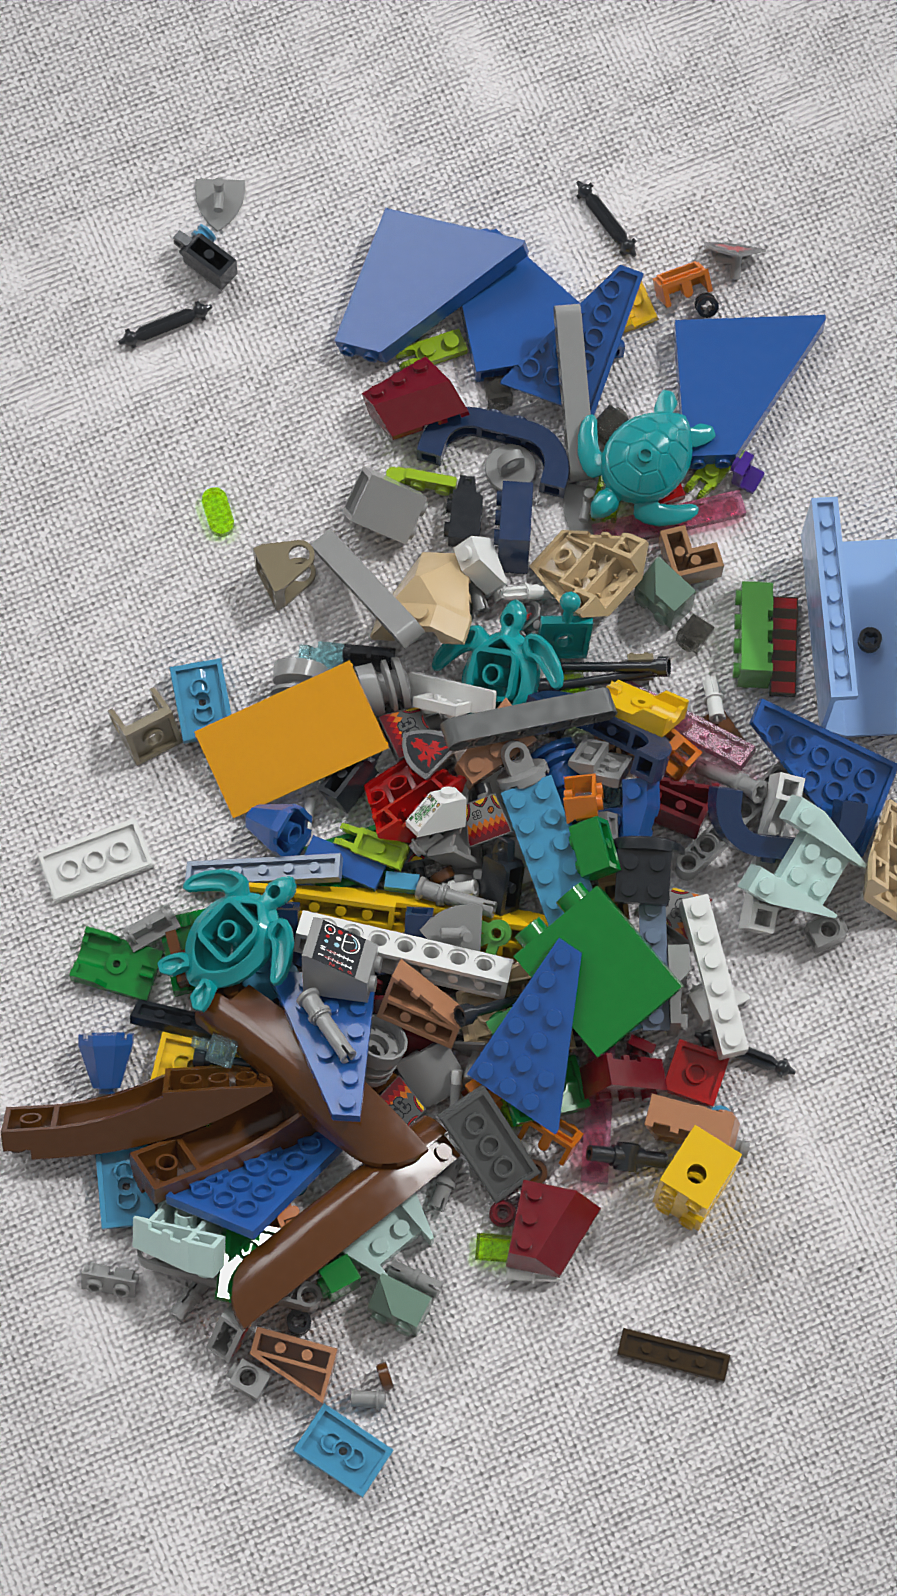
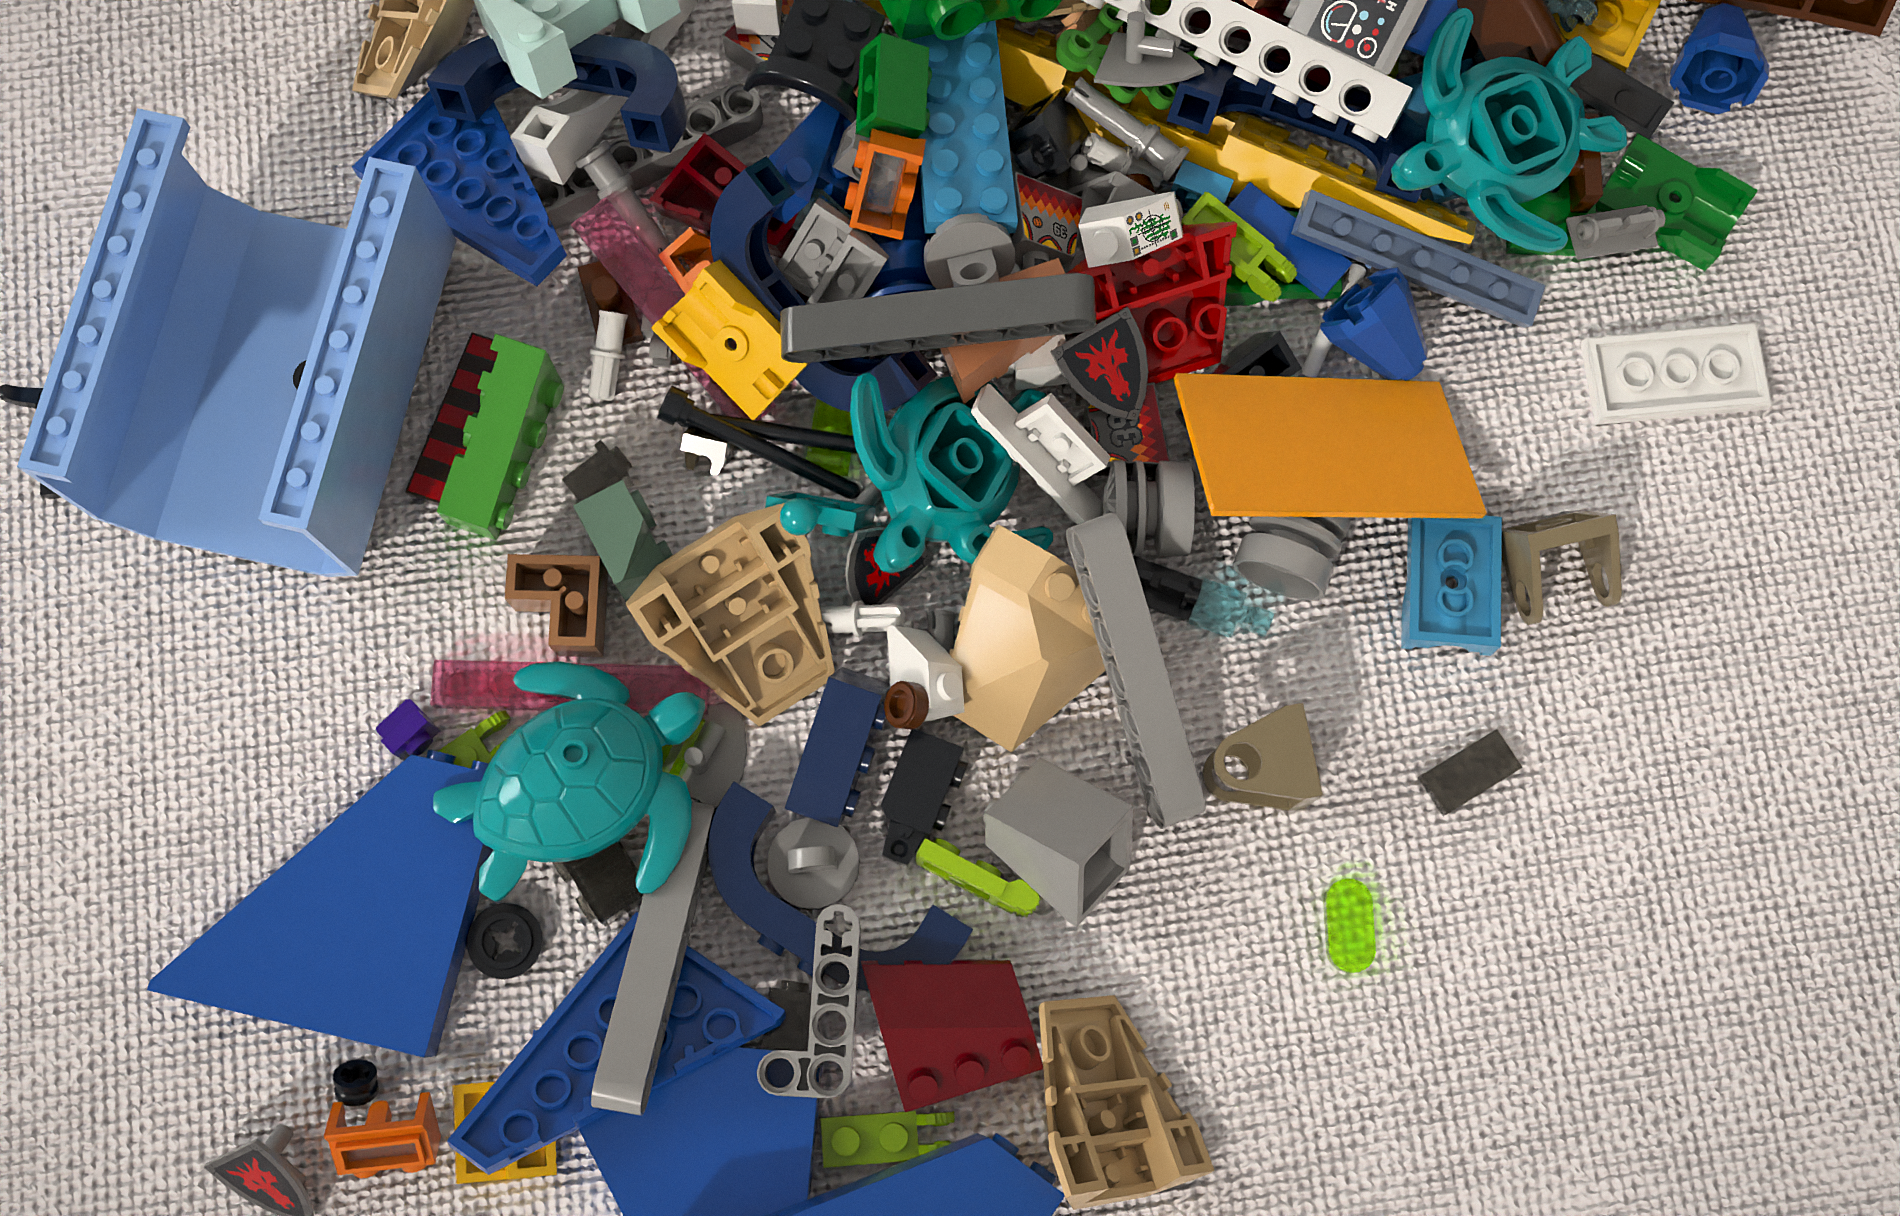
camera: 165 degrees left, 5 degrees up
none -> black gear [467,903,544,980]
none -> light grey beam [757,904,861,1098]
none -> reddish brown tile [884,681,929,730]
none -> tan wedge [1039,995,1215,1210]
none -> clear smoke tile [1418,729,1523,816]

